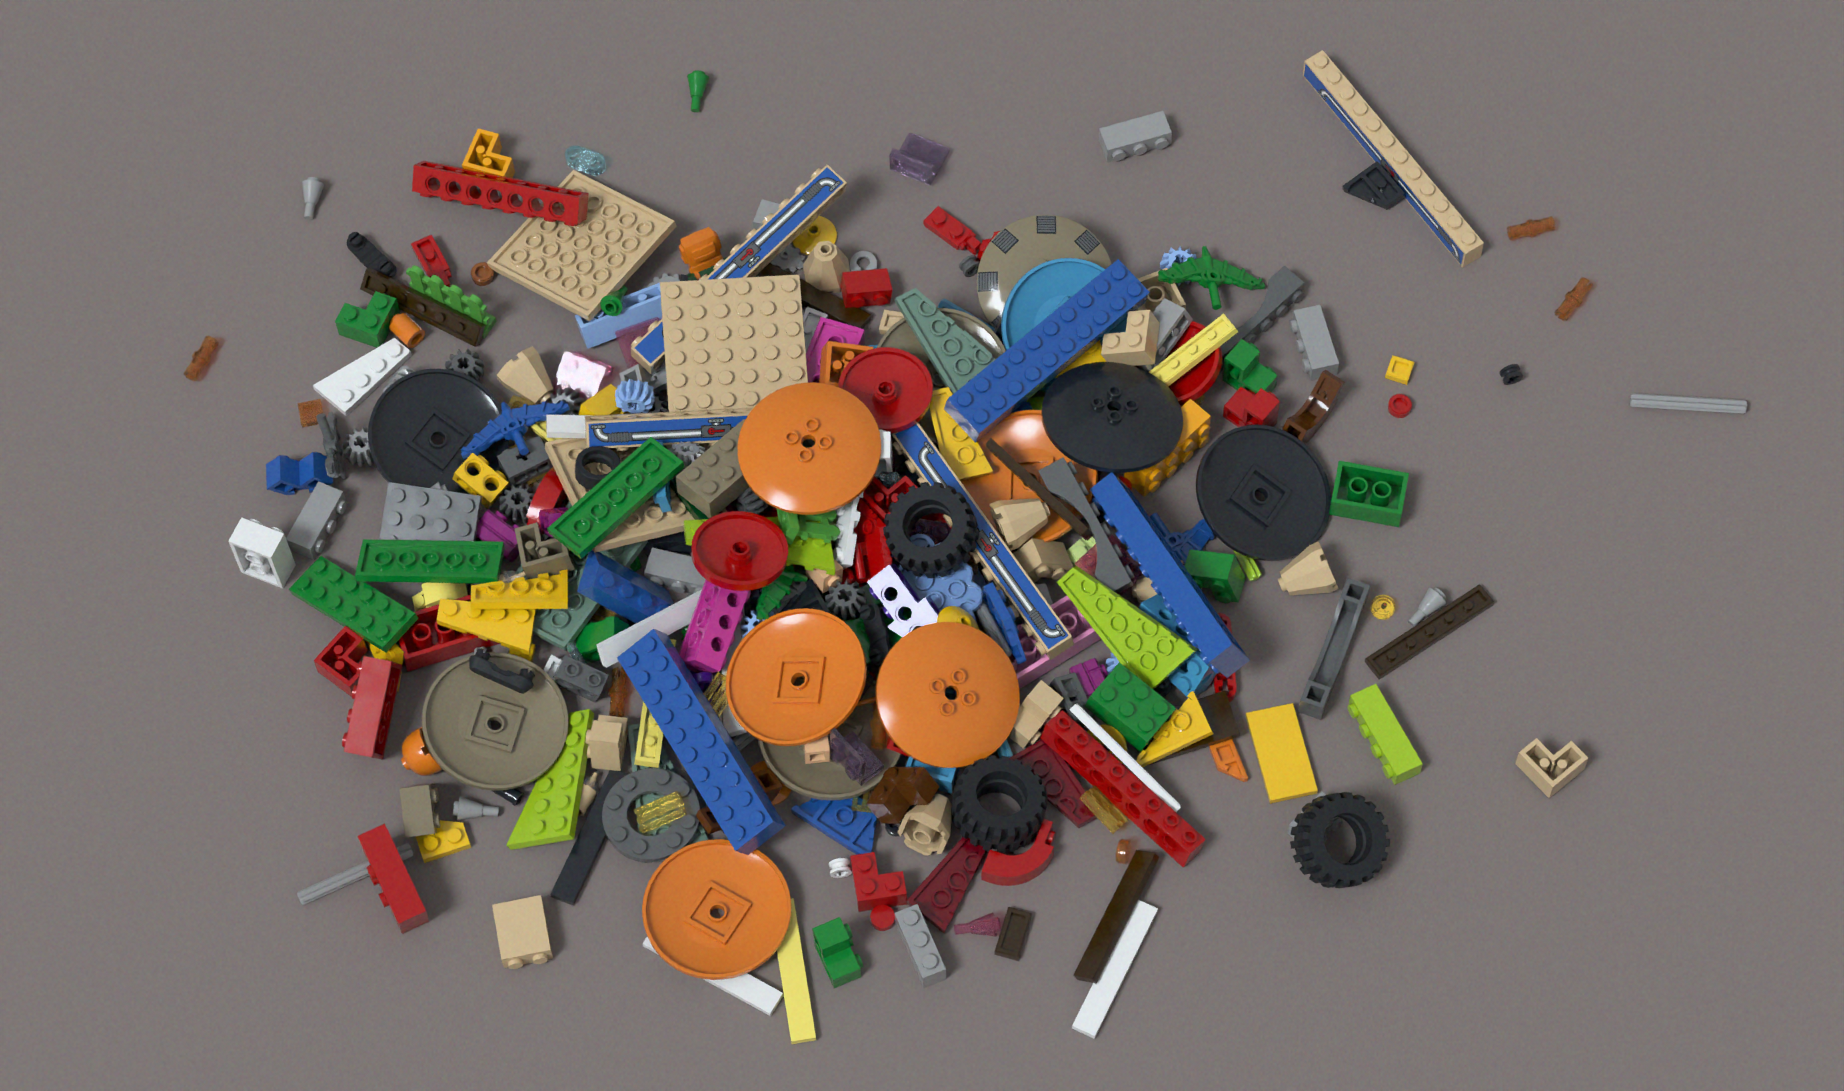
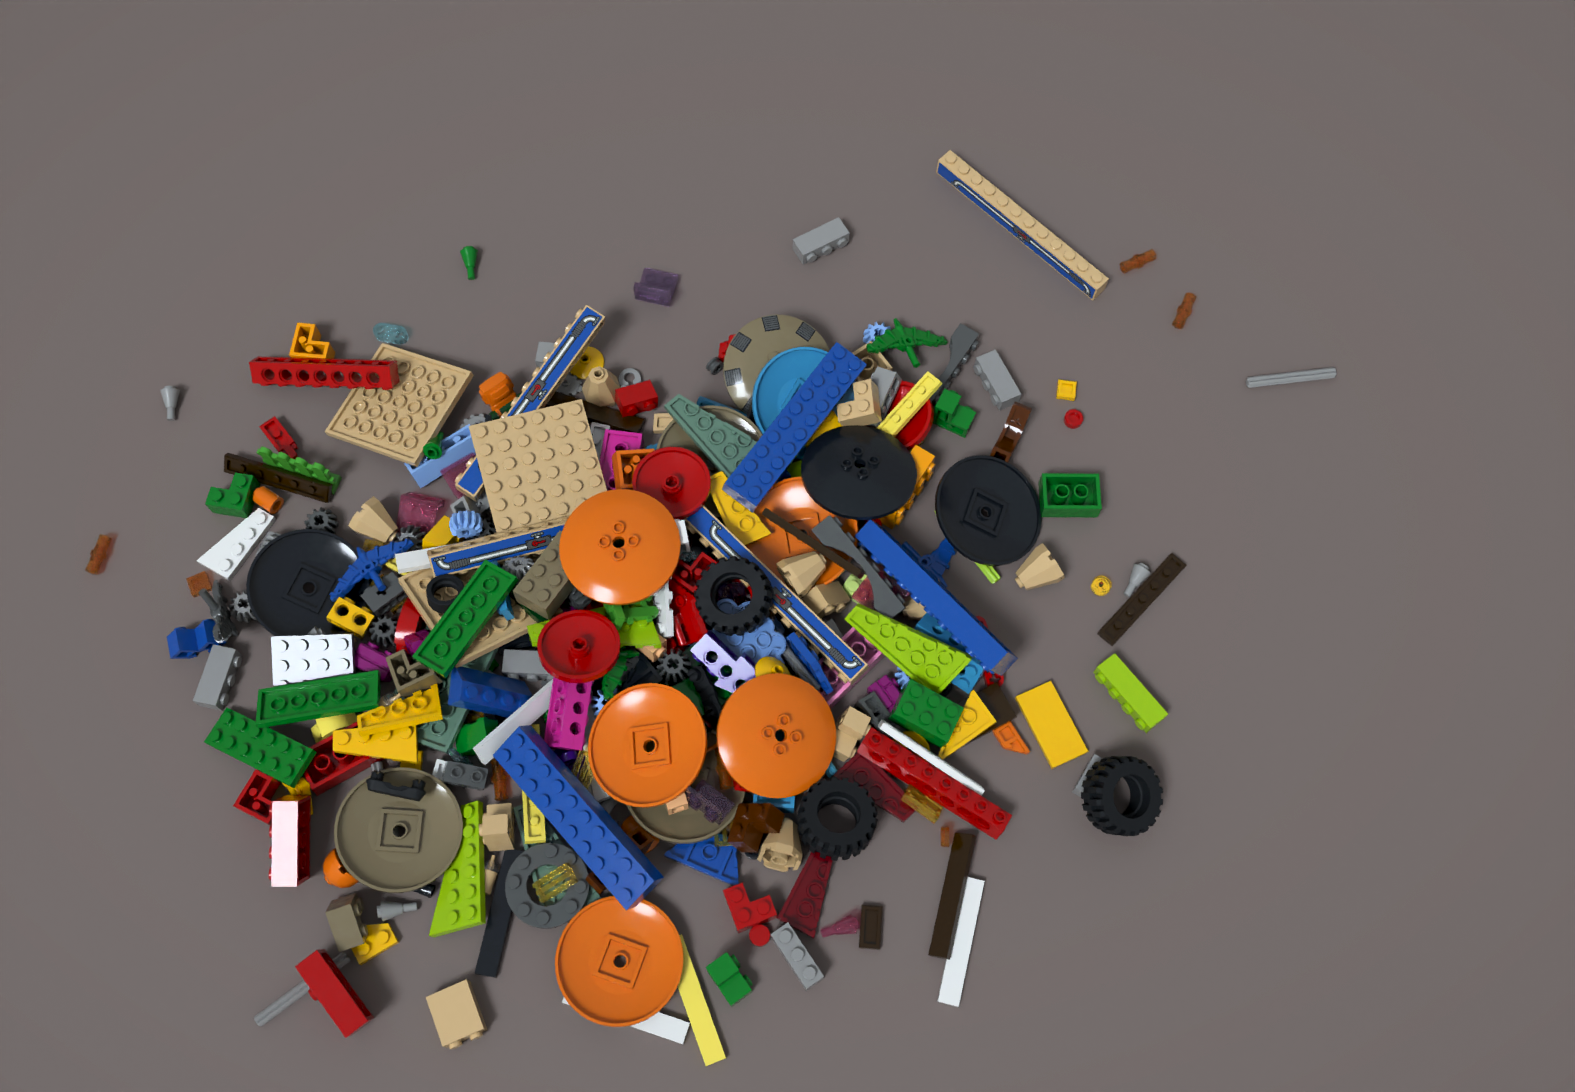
camera: 15 degrees left, 5 degrees up
white brick [228,517,296,589] -> none
black piece [346,232,397,278] -> none
dark orange tile [471,262,494,286] -> none
white bush [829,858,852,878] -> none
red hinge [923,206,981,255] -> none
red arch [981,819,1056,886] -> none
green brick [1185,549,1245,603] -> none
red brick [1223,387,1280,427] -> none
dark grey arch [1298,578,1370,720] -> none
black wing [1342,161,1405,210] -> none
black bush [1499,364,1523,385] -> none
tan brick [1515,738,1588,798] -> none

